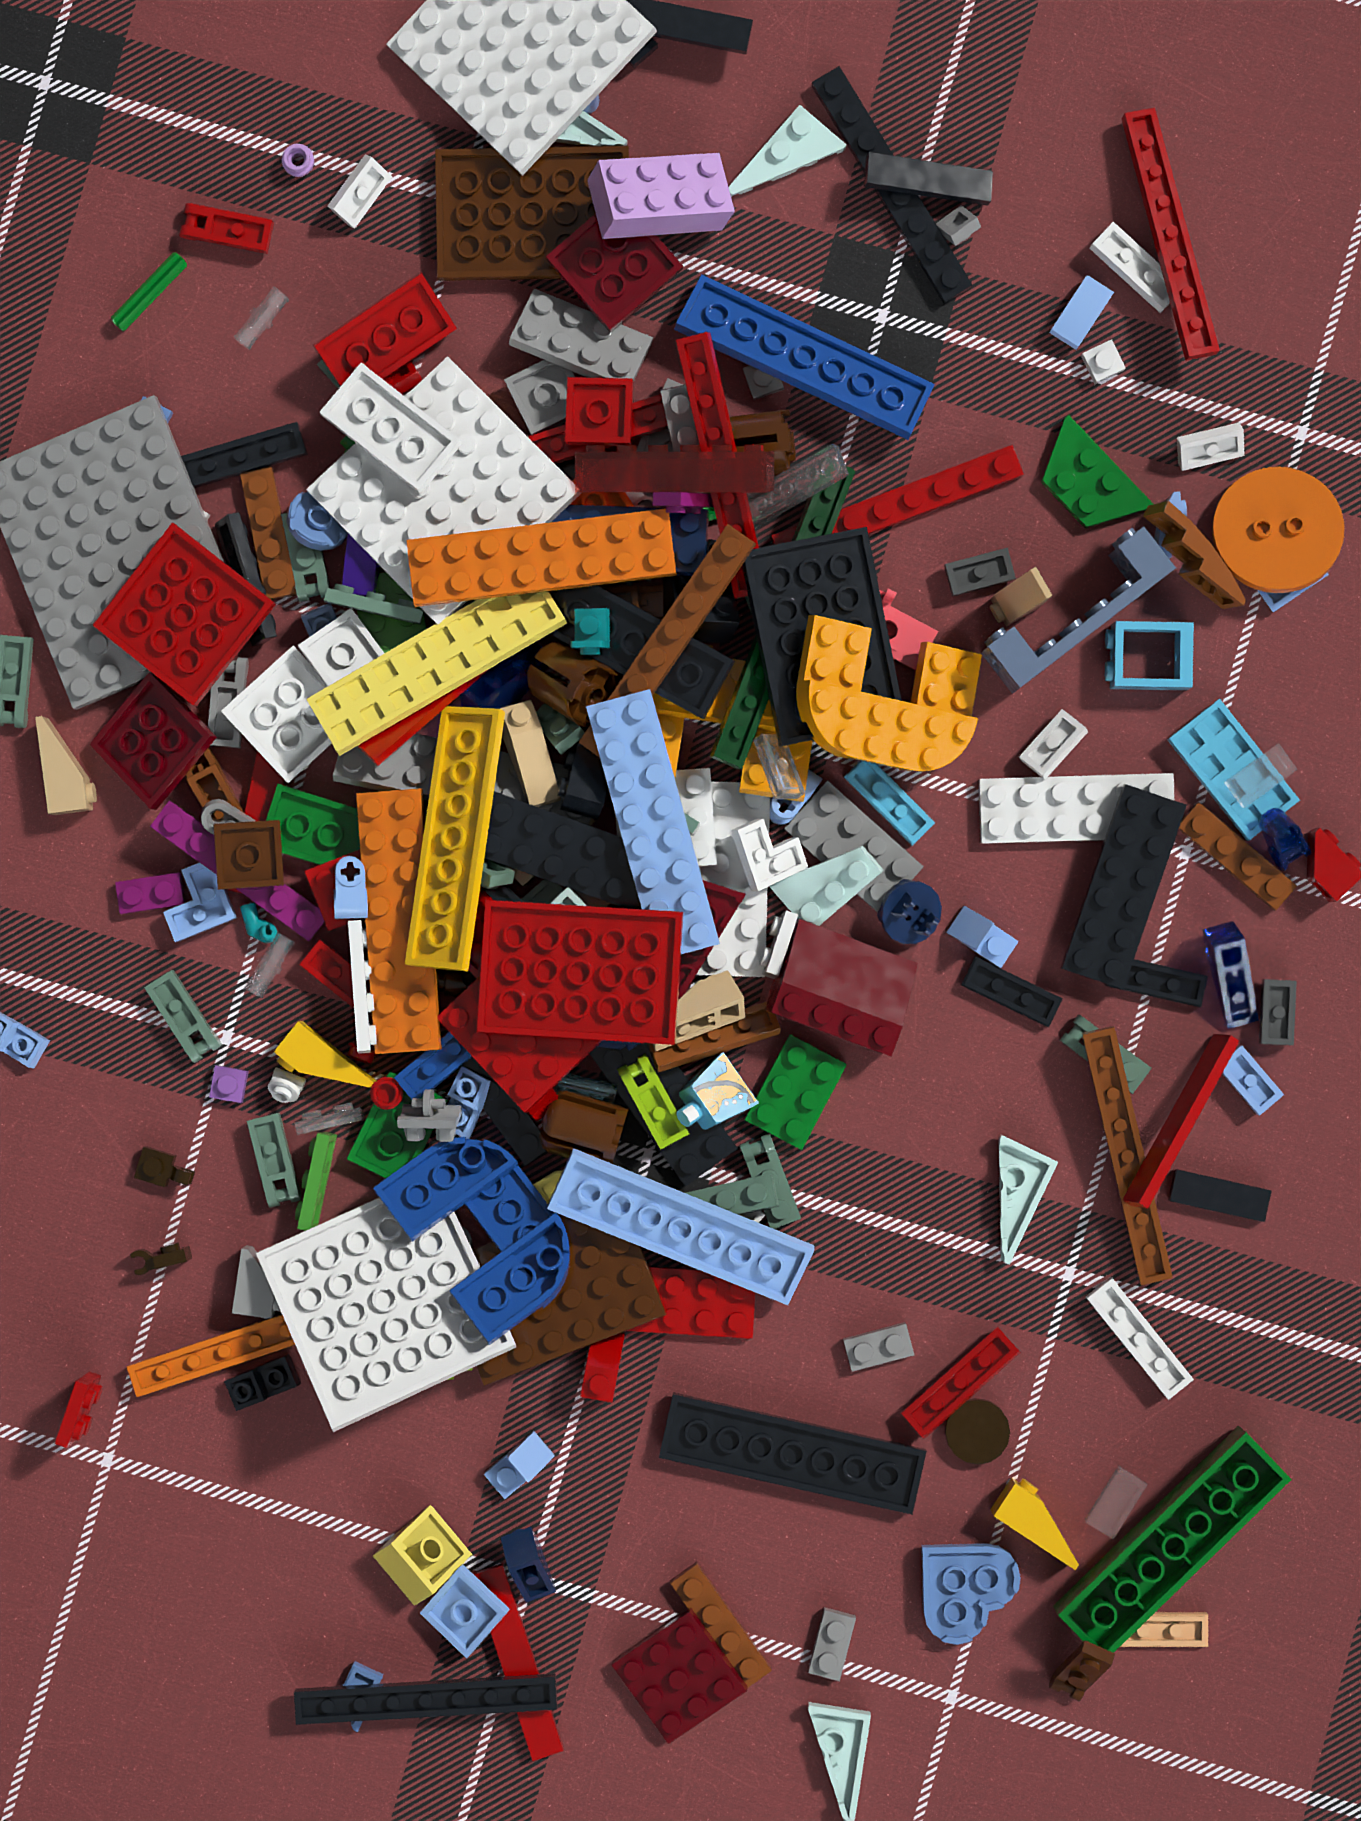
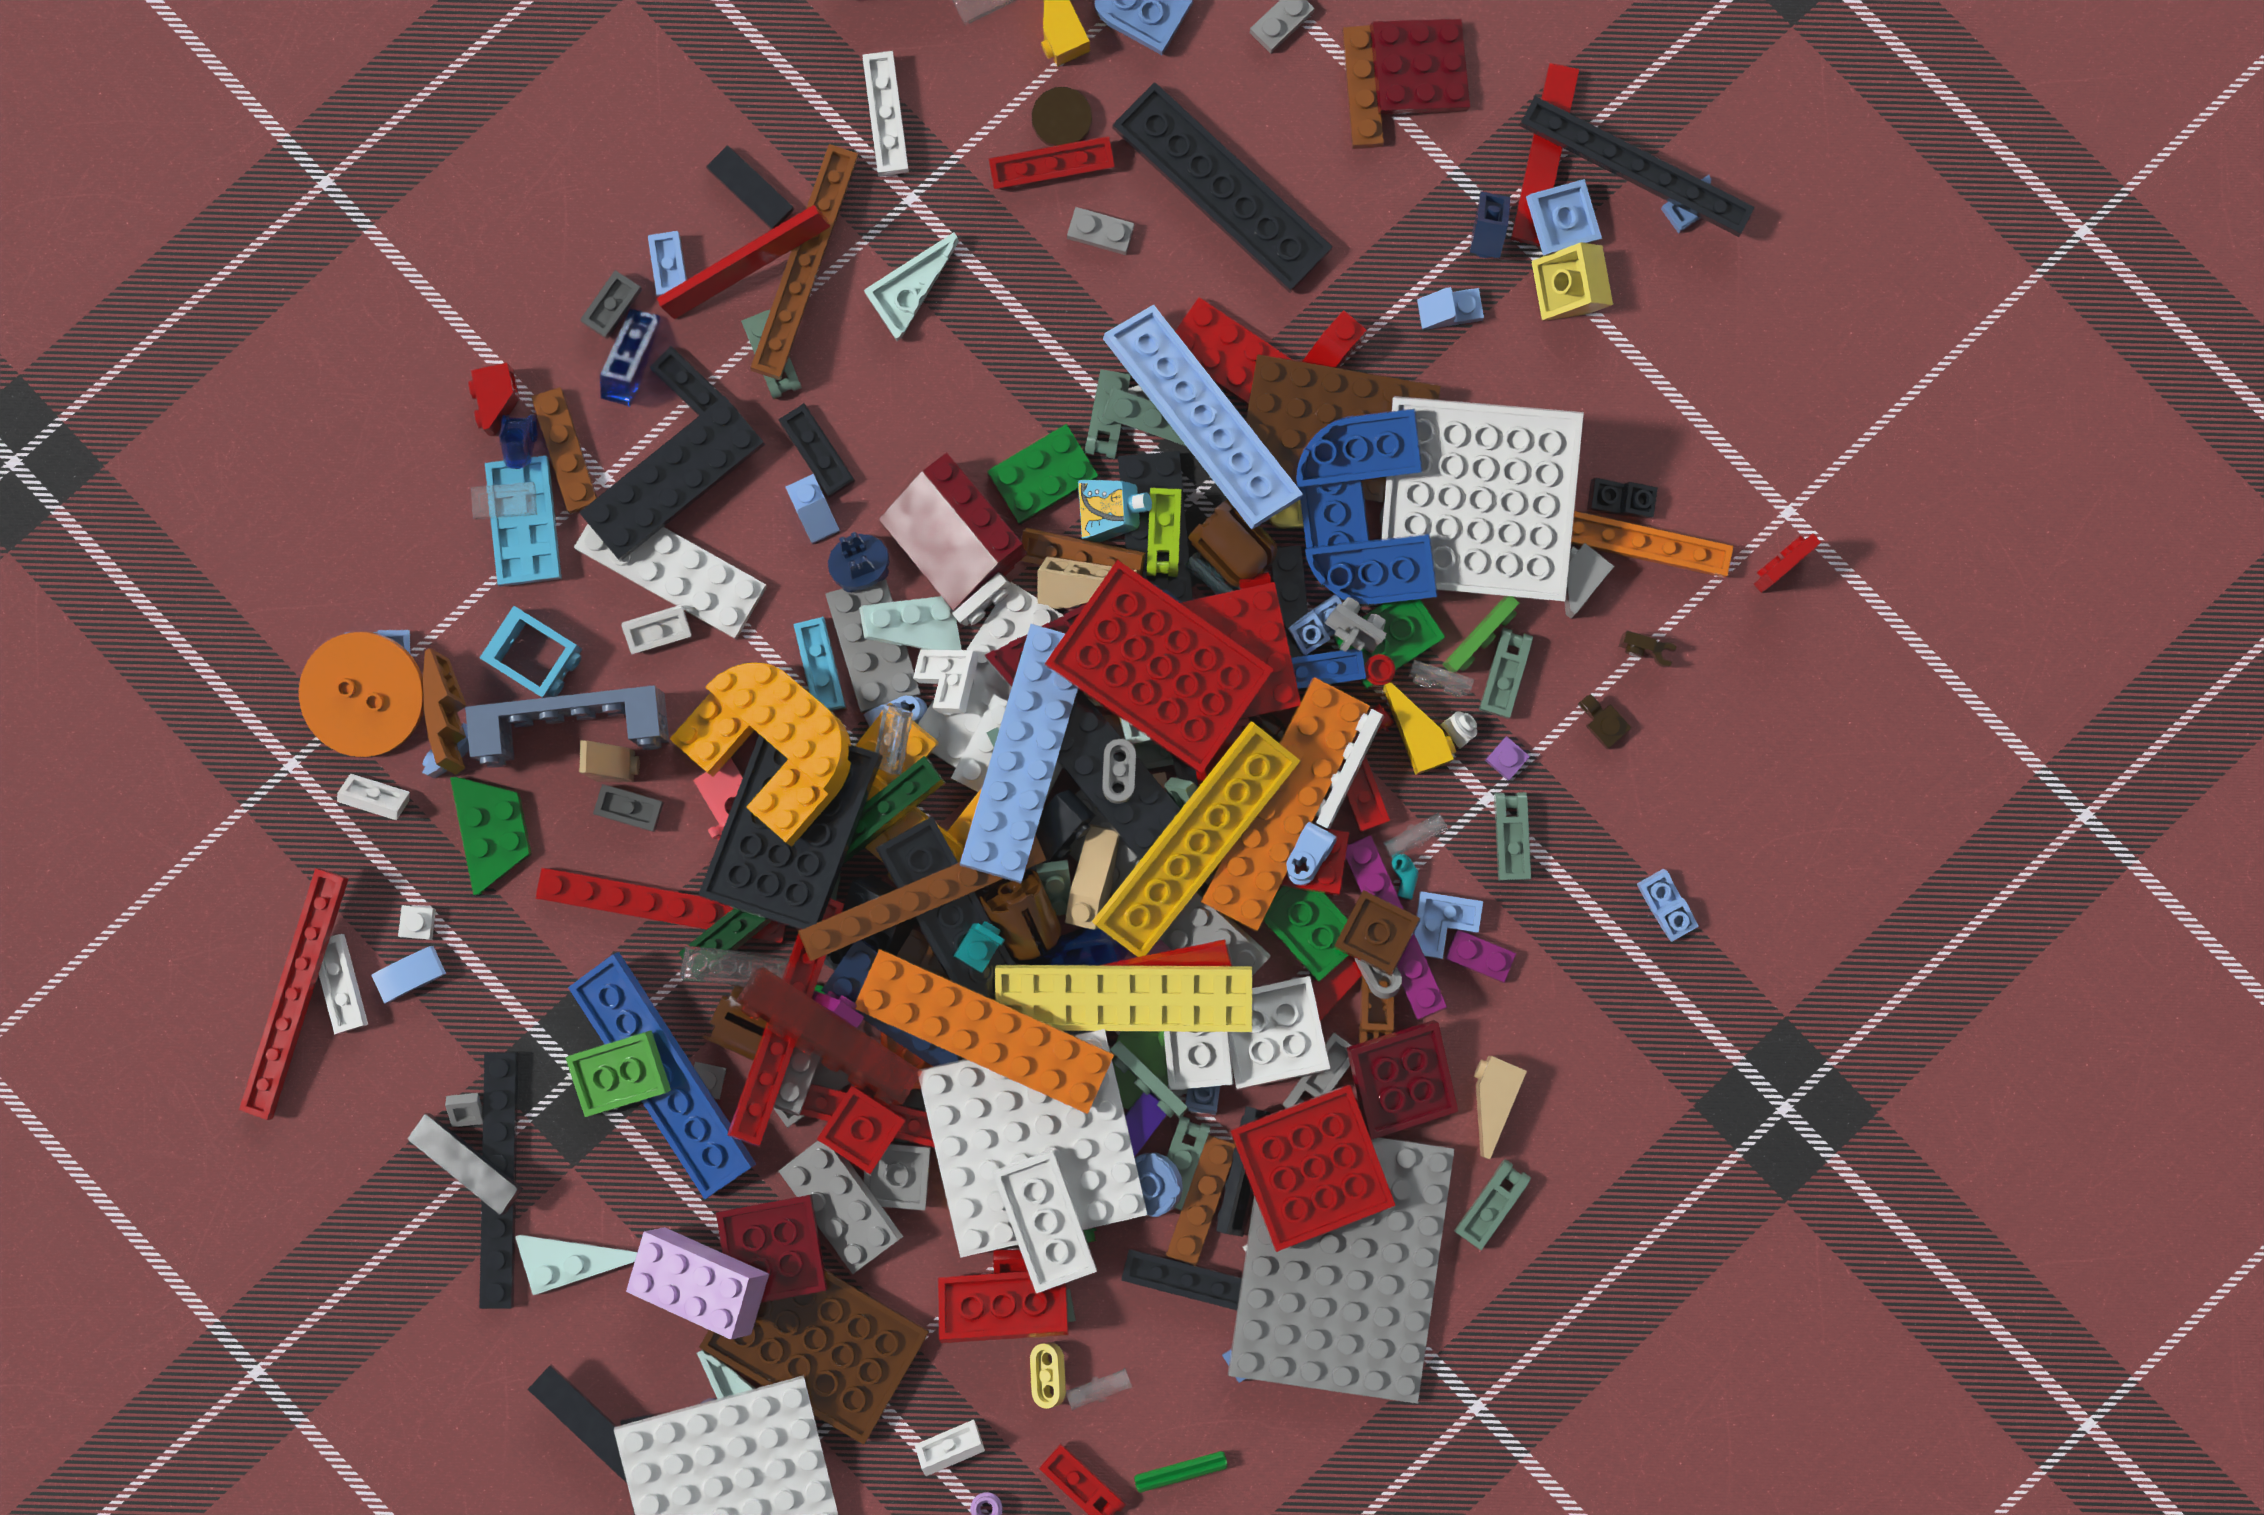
camera: 150 degrees left, 5 degrees down
none -> bright green plate [565,1030,671,1117]
none -> light yellow plate [1030,1342,1066,1409]
none -> light grey plate [1102,739,1136,804]

